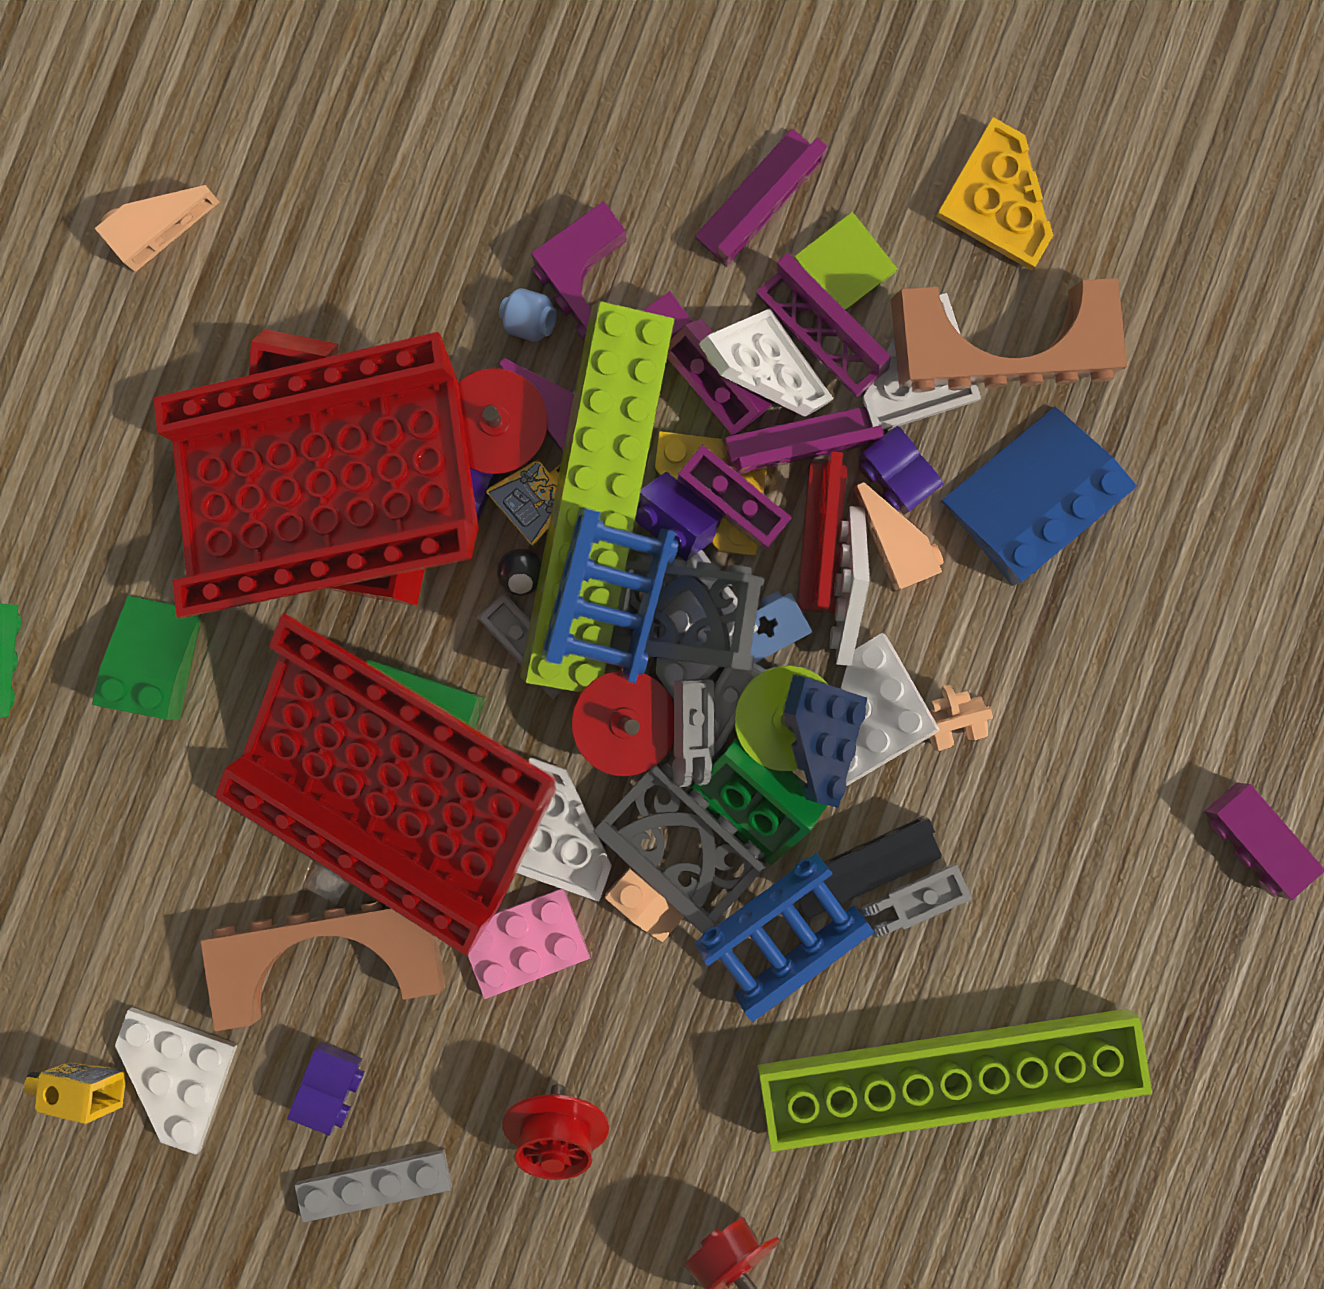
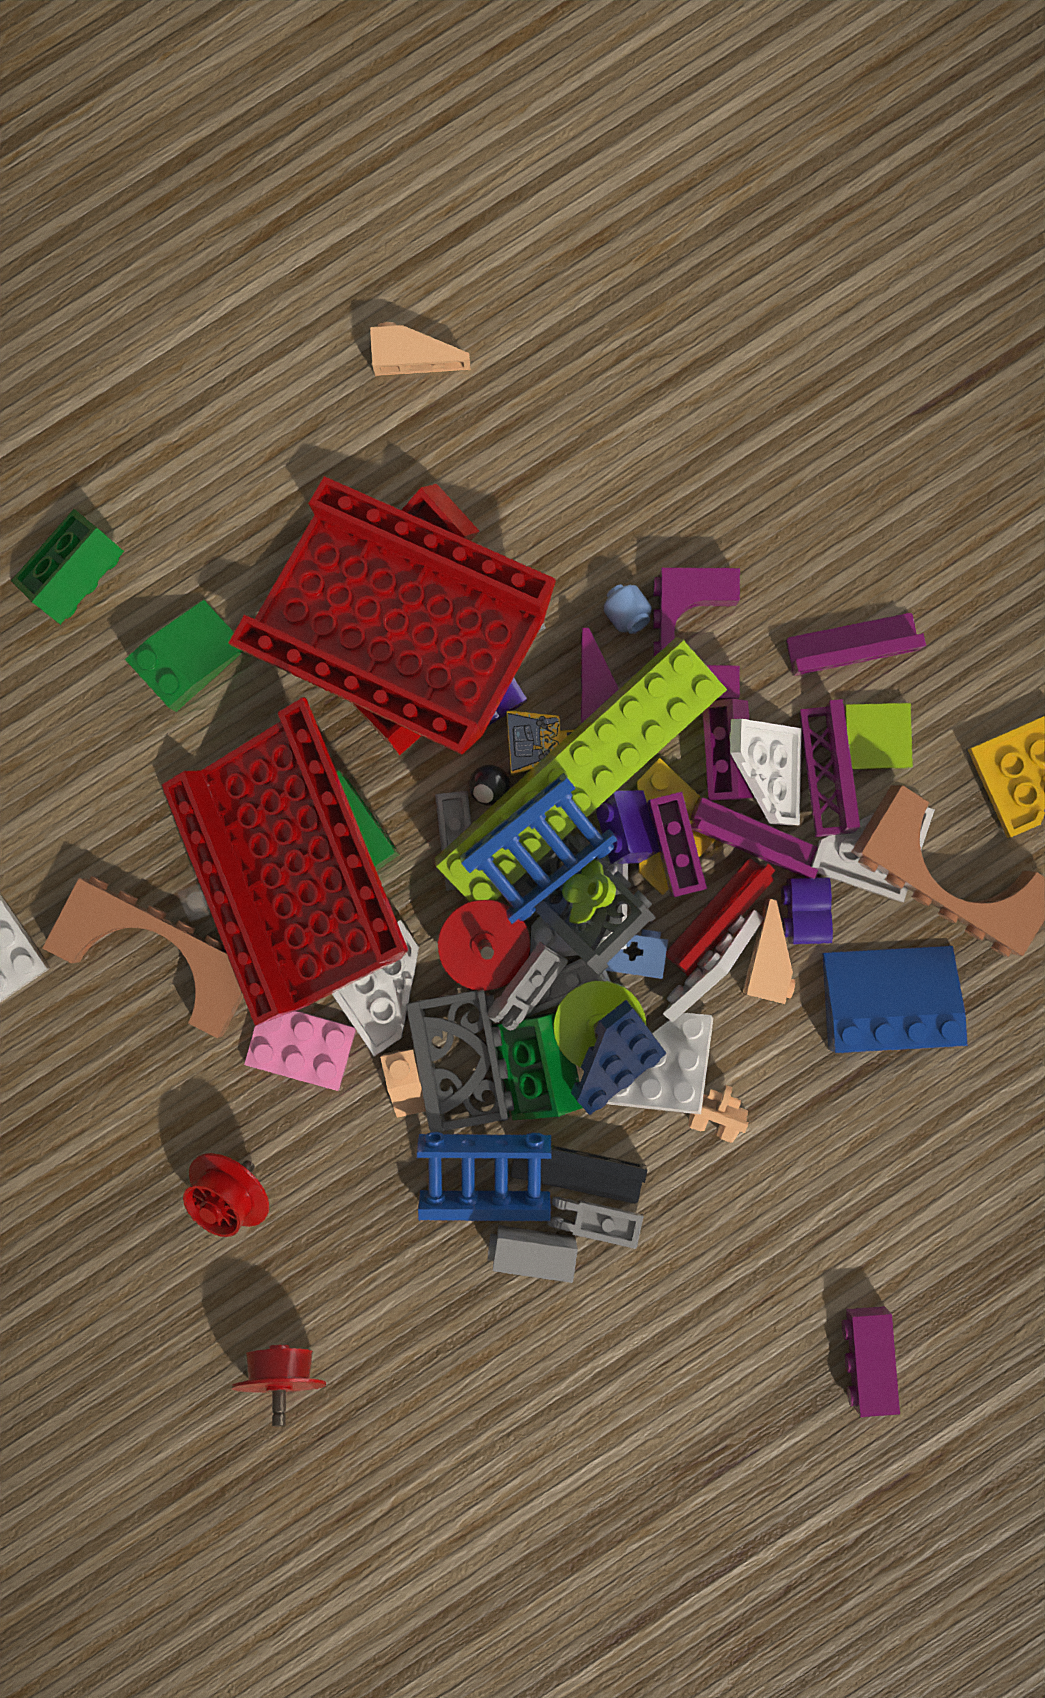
camera: 40 degrees right, 0 degrees up
dark purple brick [287,1042,365,1136] -> none
light grey plate [295,1149,452,1223] -> none
red piece [458,368,548,474] -> none
lime brick [757,1009,1152,1152] -> none
none -> light grey brick [487,1225,578,1283]
none -> lime plate [562,859,616,924]

